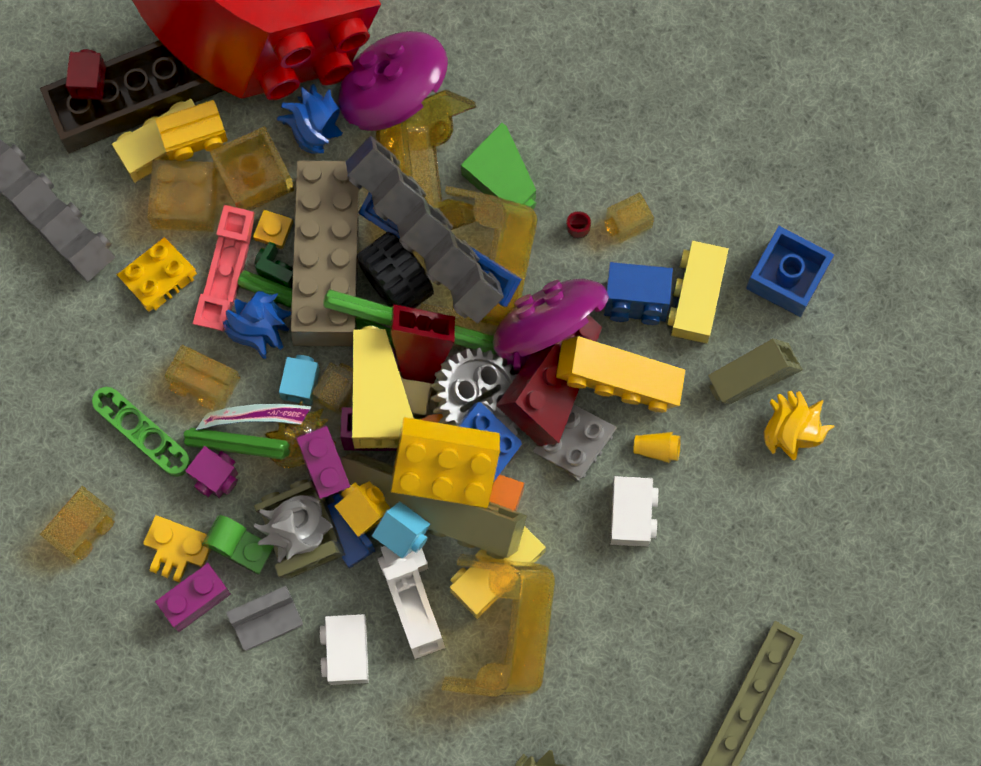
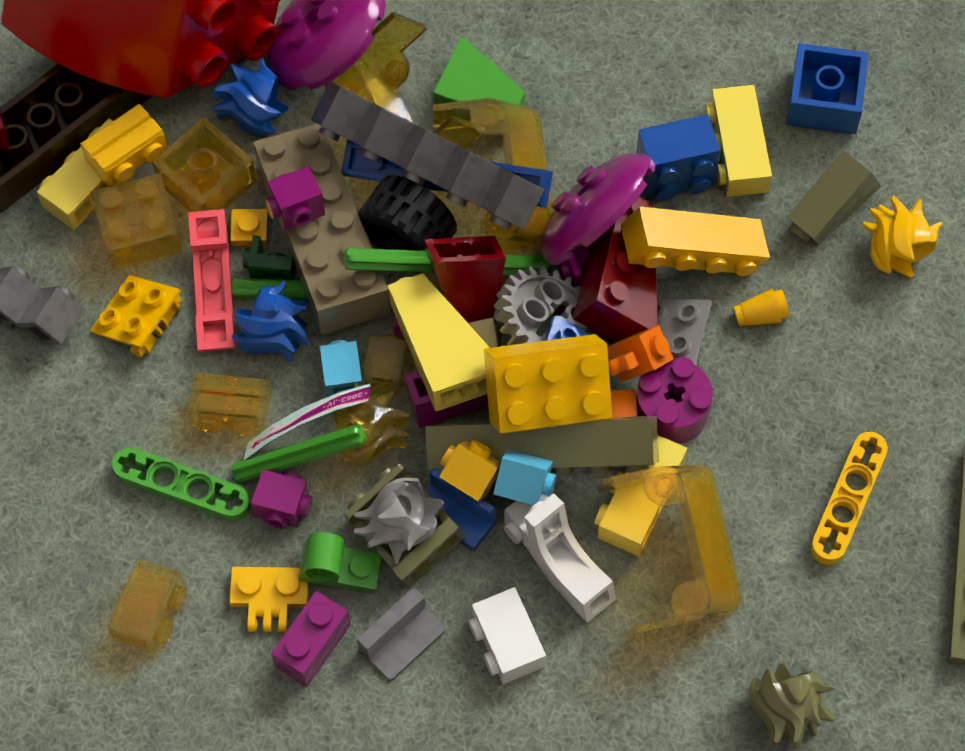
camera: 20 degrees left, 10 degrees down
magenta brick [295,426,351,499] -> none
dark red hinge [566,211,591,239] -> none
clear yellow brick [604,192,654,243] -> none
white brick [610,476,658,547] -> none
none -> magenta brick [265,167,325,230]
none -> orange brick [607,325,674,383]
none -> magenta brick [636,357,713,444]
none -> yellow beam [811,432,888,565]

